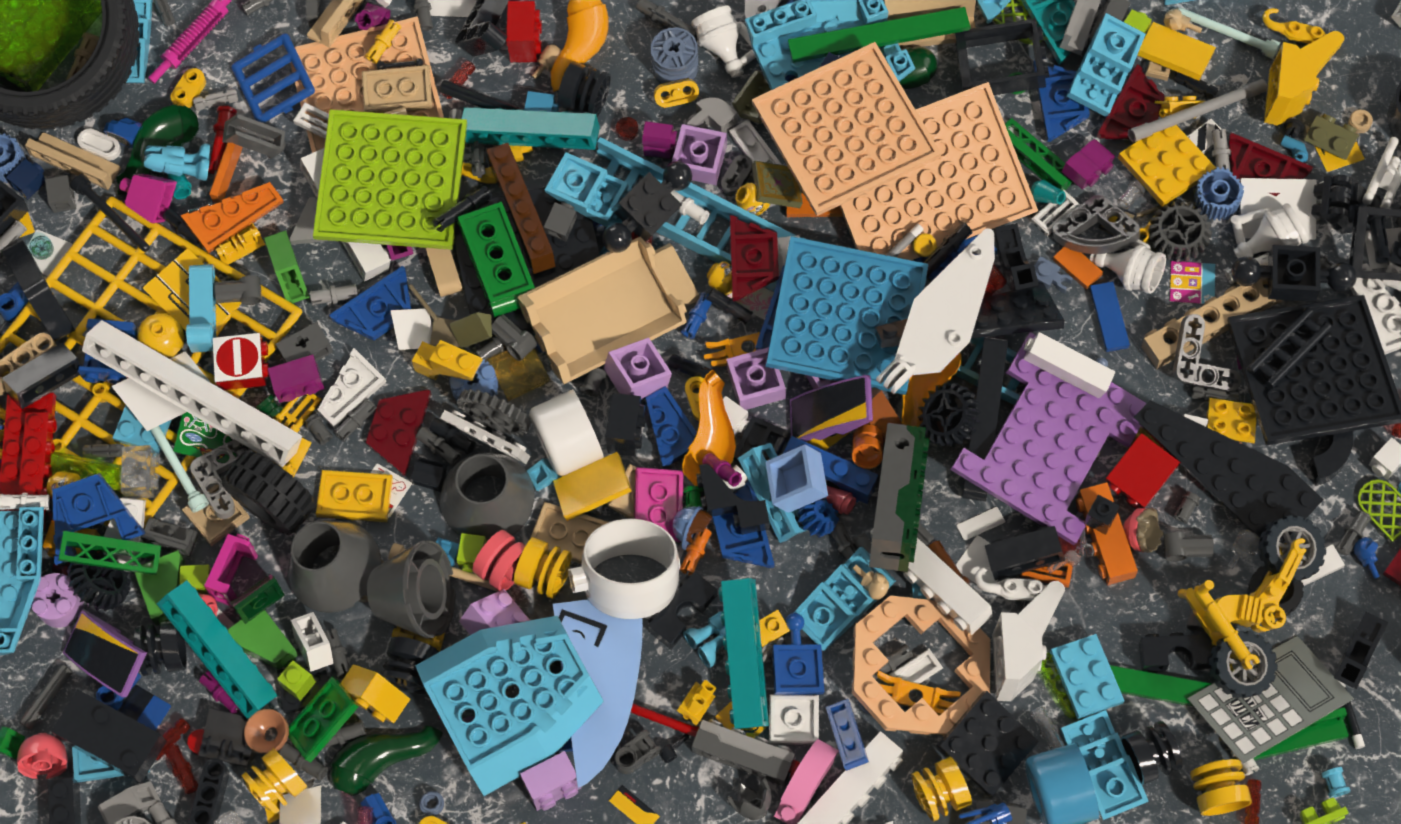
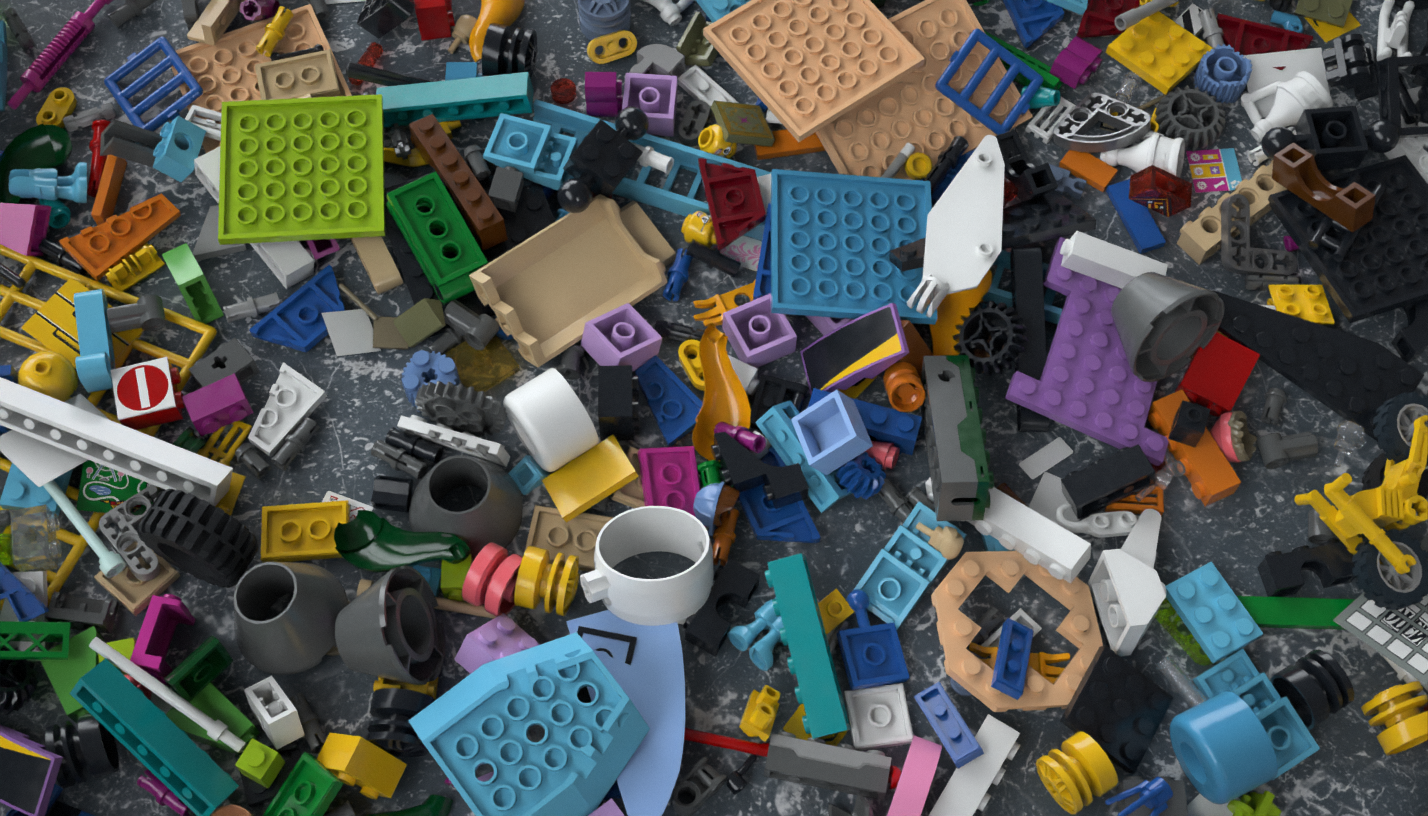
camera: 15 degrees left, 5 degrees down
dark red wing [366,390,431,476] -> none
yellow arch [412,340,483,381] -> none
black pin [432,186,492,232] -> none
none -> white bar [89,637,246,753]
none -> medium azure brick [153,116,206,182]
none -> dark green animal [334,510,471,572]
none -> dark grey pin [464,145,491,181]
none -> blue bar [935,29,1044,135]
none -> blue tile [991,618,1034,700]
none -> dark grey cone [1111,272,1225,382]
none -> clear red brick [1129,165,1192,217]
none -> reddish brown arch [1272,143,1376,232]

